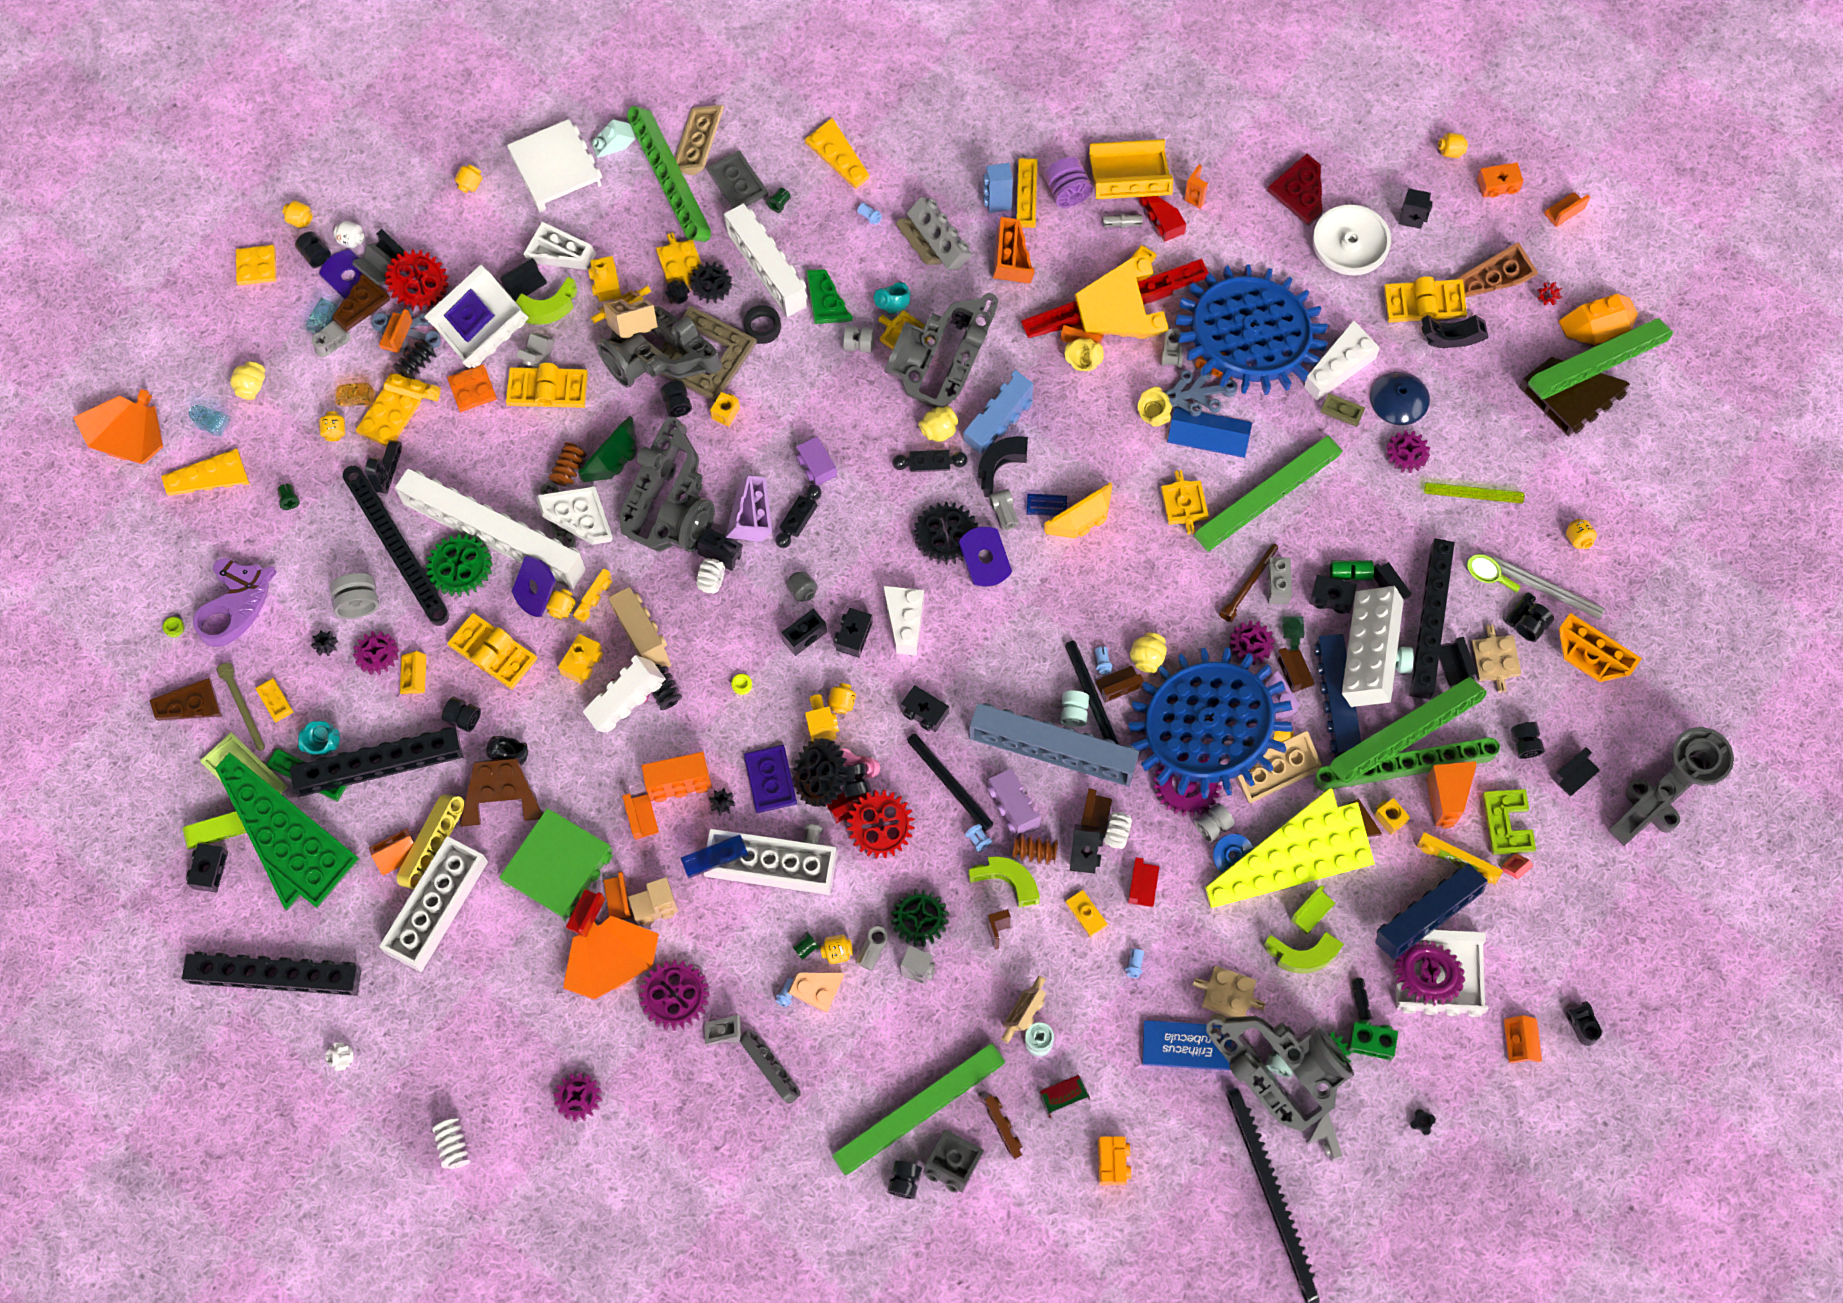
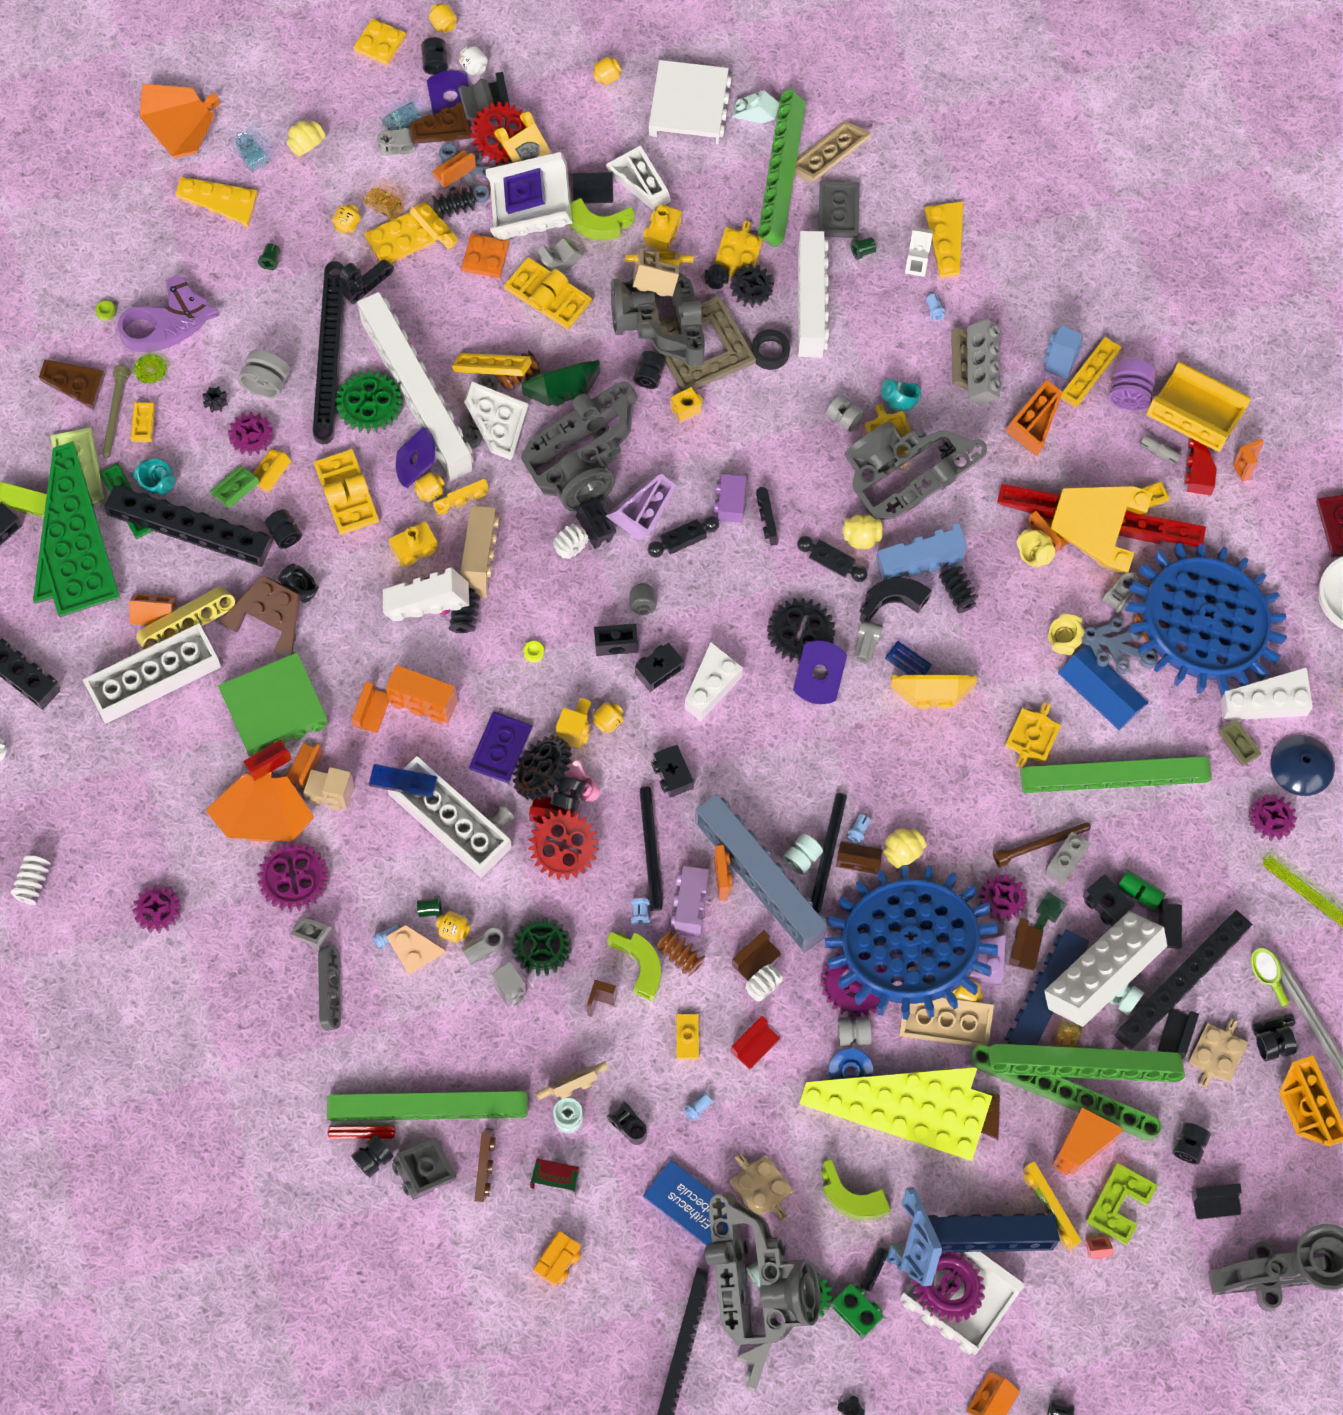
camera: 30 degrees right, 0 degrees up
black gear [709,788,735,816] -> none
green wing [806,269,853,324] -> none
black brick [1070,824,1104,874] -> none
lime panel [1291,884,1336,935] -> none
yellow brick [1374,798,1410,835] -> none
none -> clear neon green gear [134,354,167,385]
none -> bright green plate [210,465,260,508]
none -> red axle [328,1125,395,1139]
none -> yellow plate [452,353,532,376]
none -> yellow flag [494,111,552,163]
none -> black piece [606,1101,647,1145]
none -> orange plate [714,845,732,901]
none -> black hinge [756,487,778,546]
none -> medium blue wing [887,1187,942,1286]
none -> white brick [905,227,933,277]
none -> black piece [938,566,979,613]
none -> clear yellow plate [1053,1021,1082,1048]

